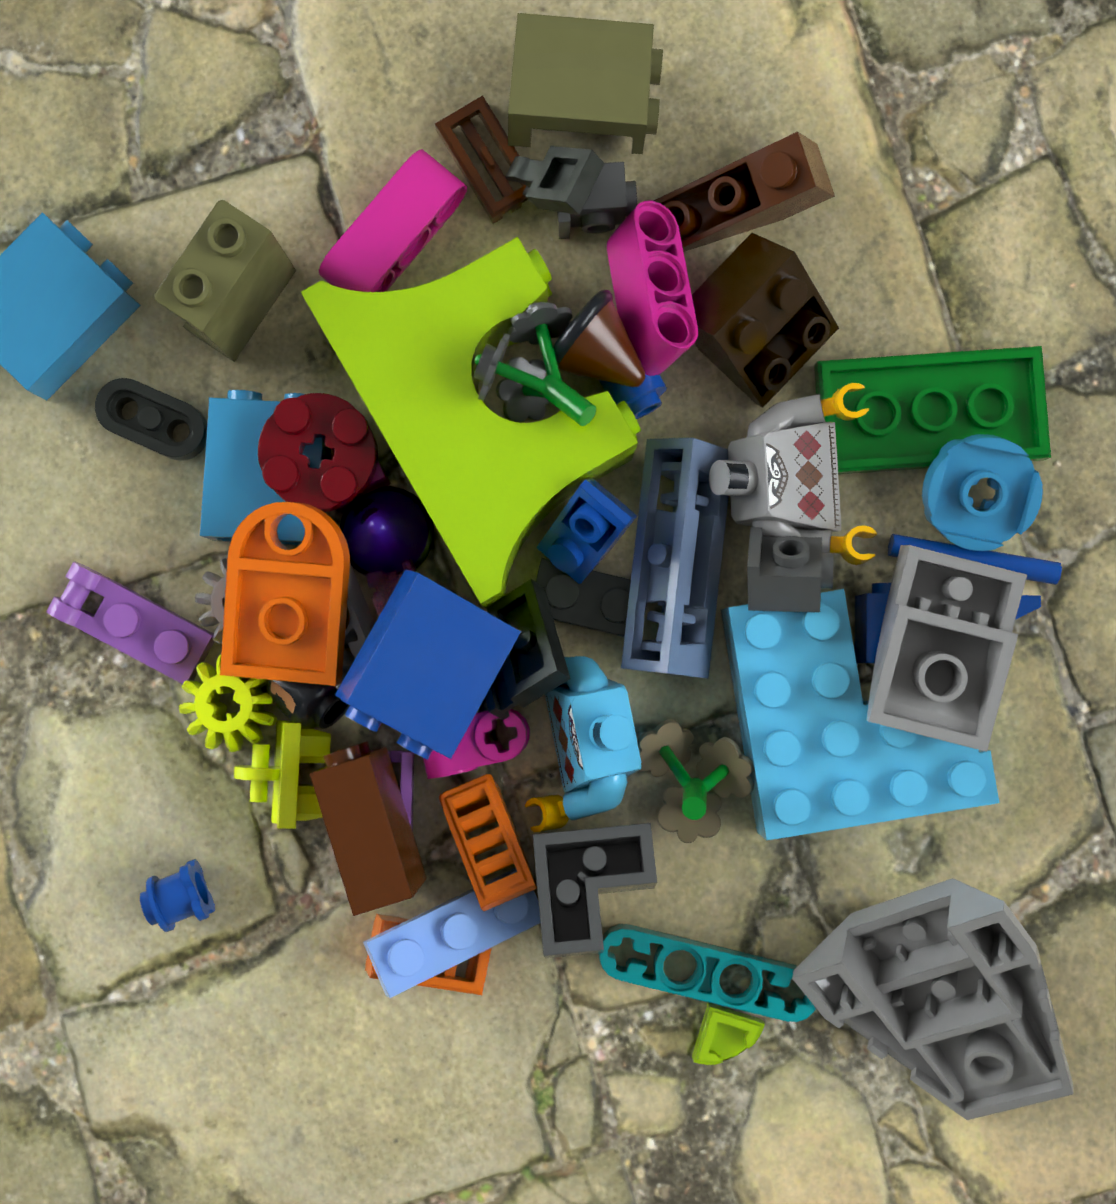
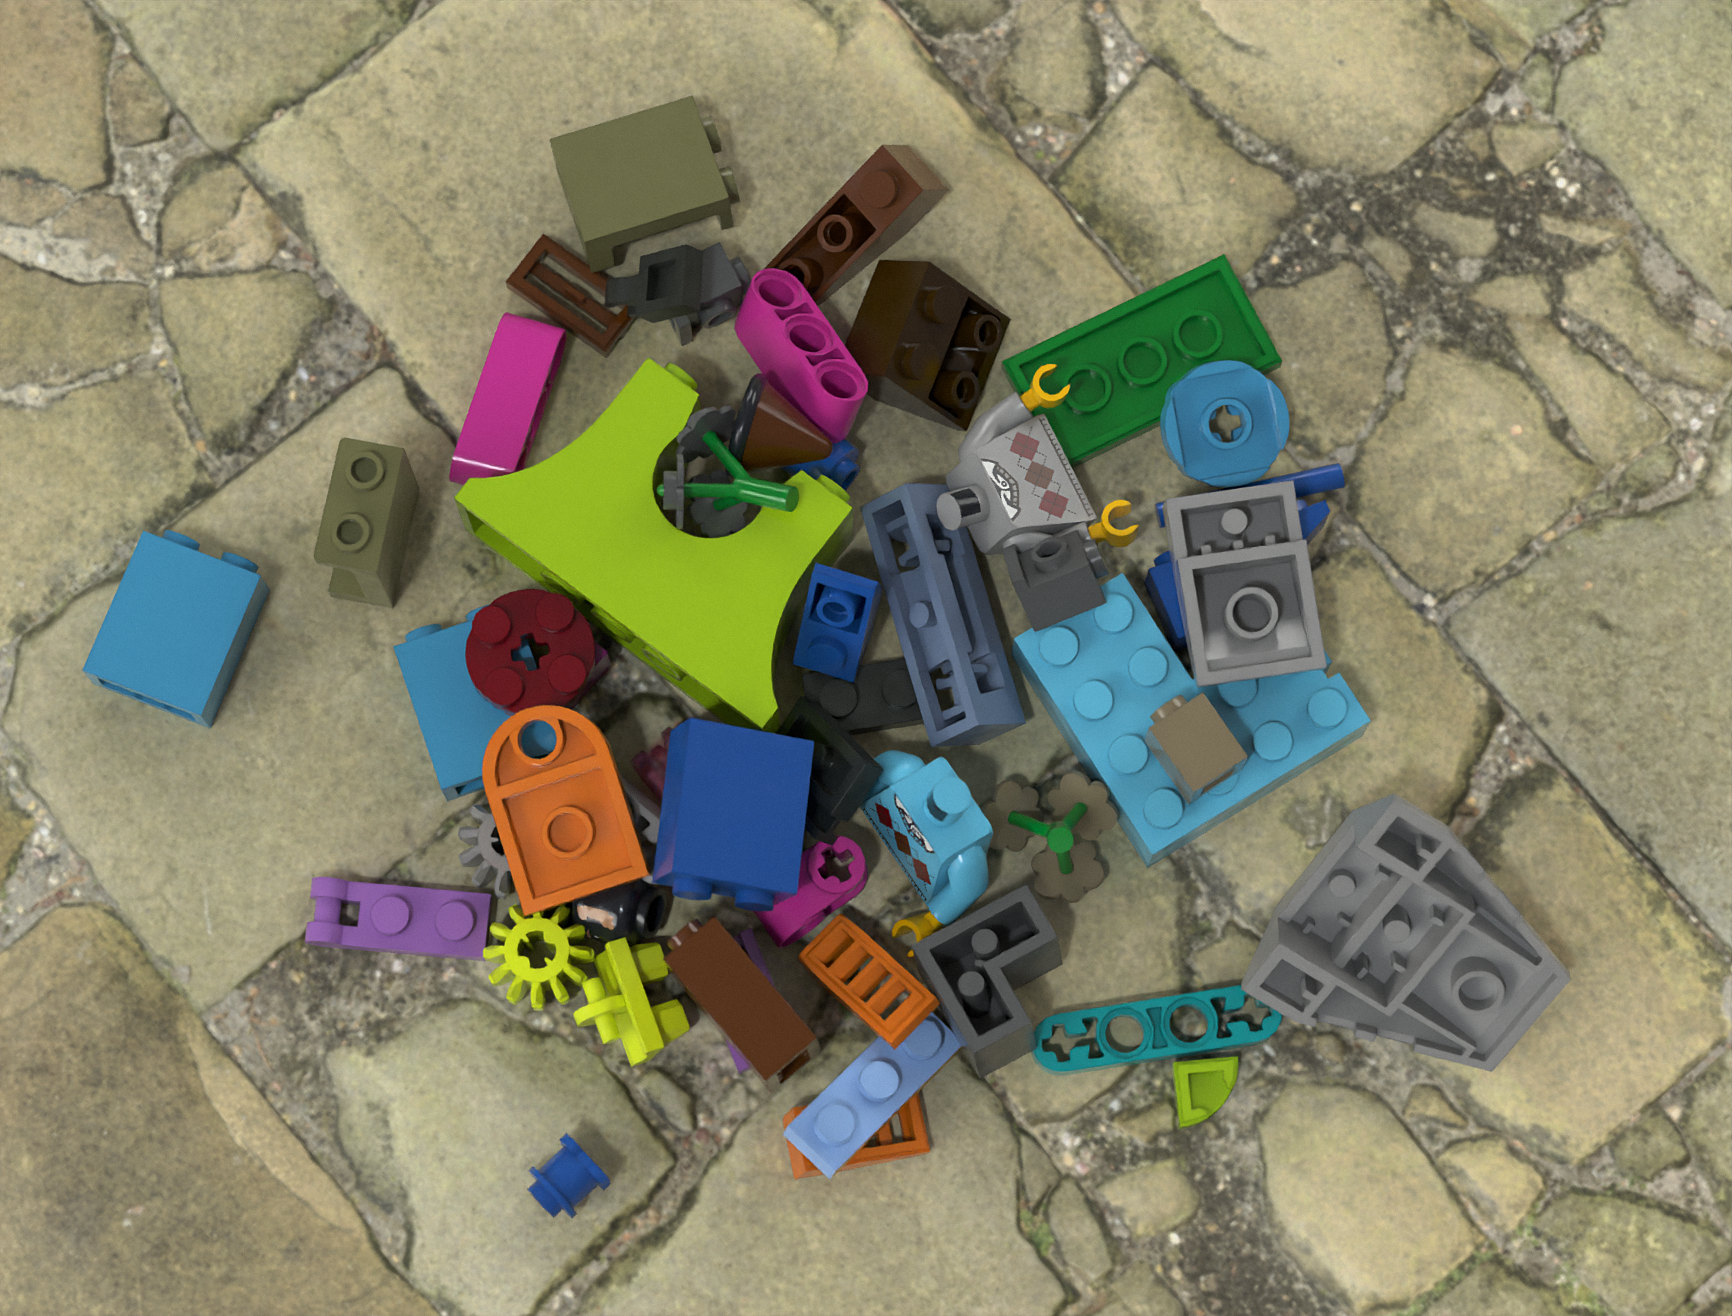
camera: 20 degrees left, 10 degrees down
pearl dark grey plate [95,378,207,461] -> none
dark purple hat [339,486,434,581] -> none
none -> dark tan brick [1145,692,1248,805]

